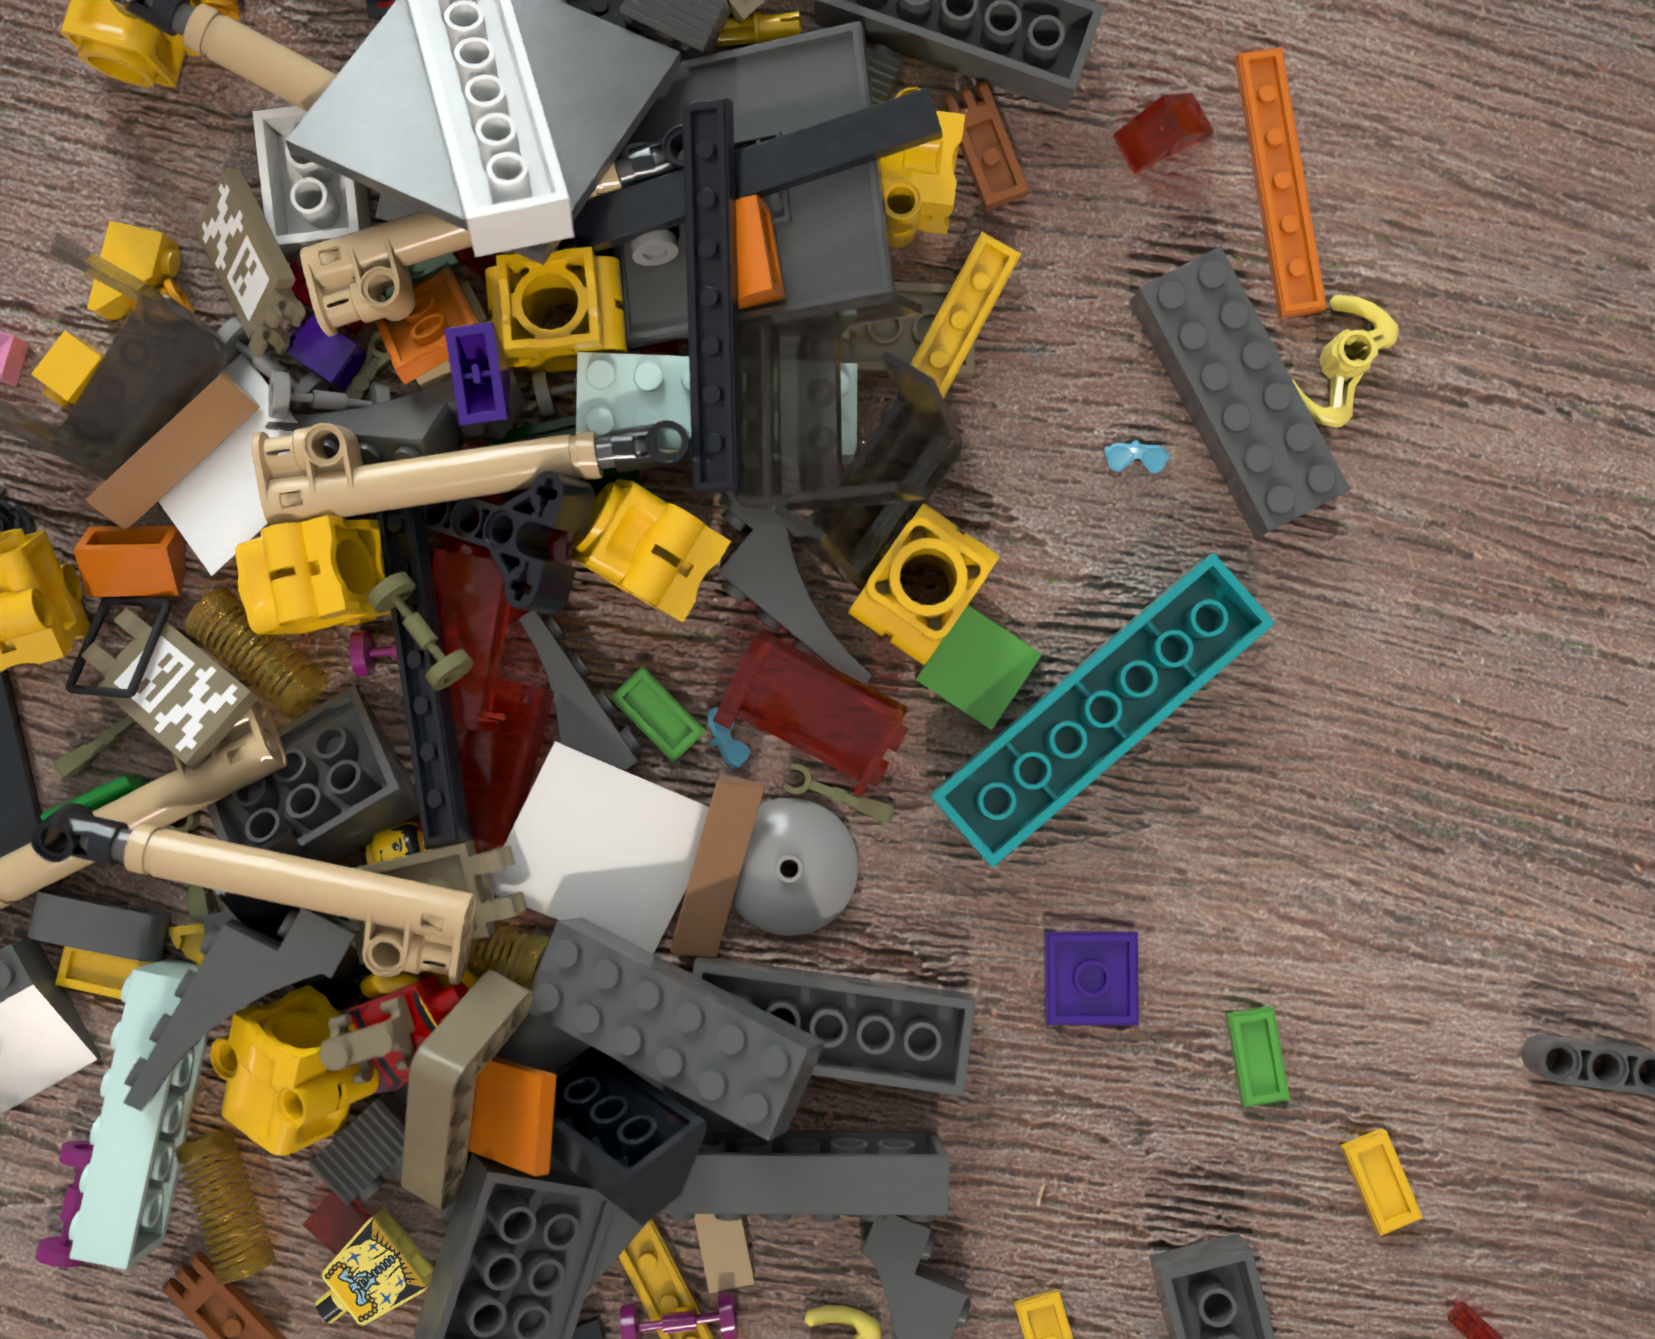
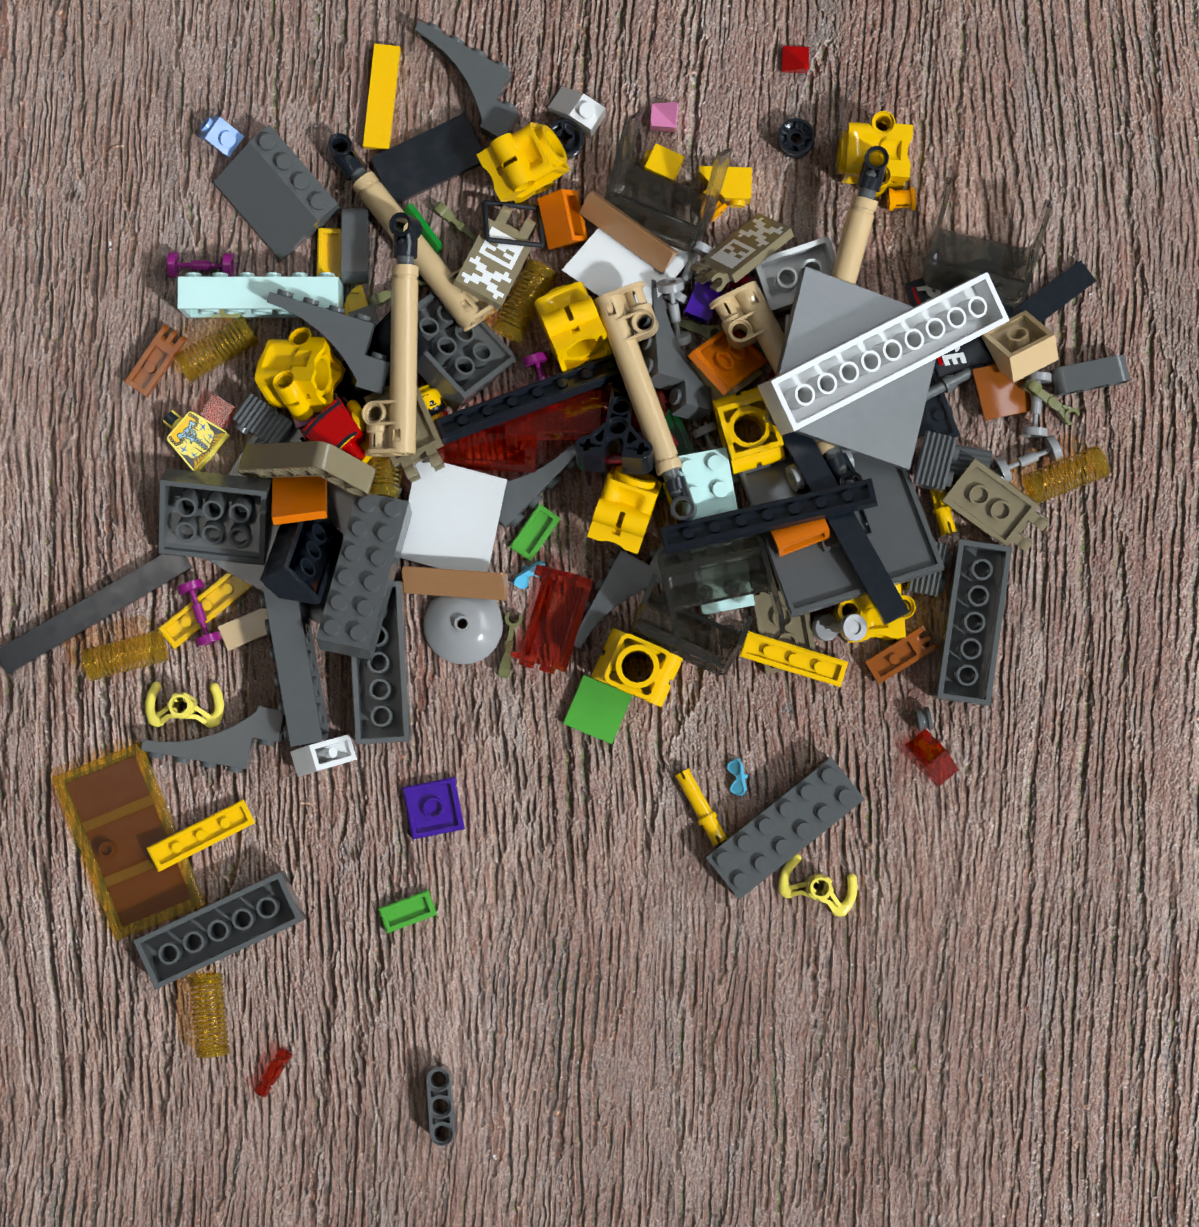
camera: 85 degrees right, 0 degrees up
dark tan piece [320,996,416,1084] -> none
olive wheel [367,572,474,691] -> none
dark purple slope [444,322,510,426] -> none
teal brick [928,553,1275,868] -> none
orange tile [1234,47,1327,319] -> none
yellow tile [1340,1128,1423,1236] -> none
none -> white slope [290,734,357,777]
none -> yellow pin [675,768,728,846]
none -> black wheel [777,118,815,159]
none -> light grey wheel [812,614,867,641]
none -> dark grey bush [914,706,933,732]

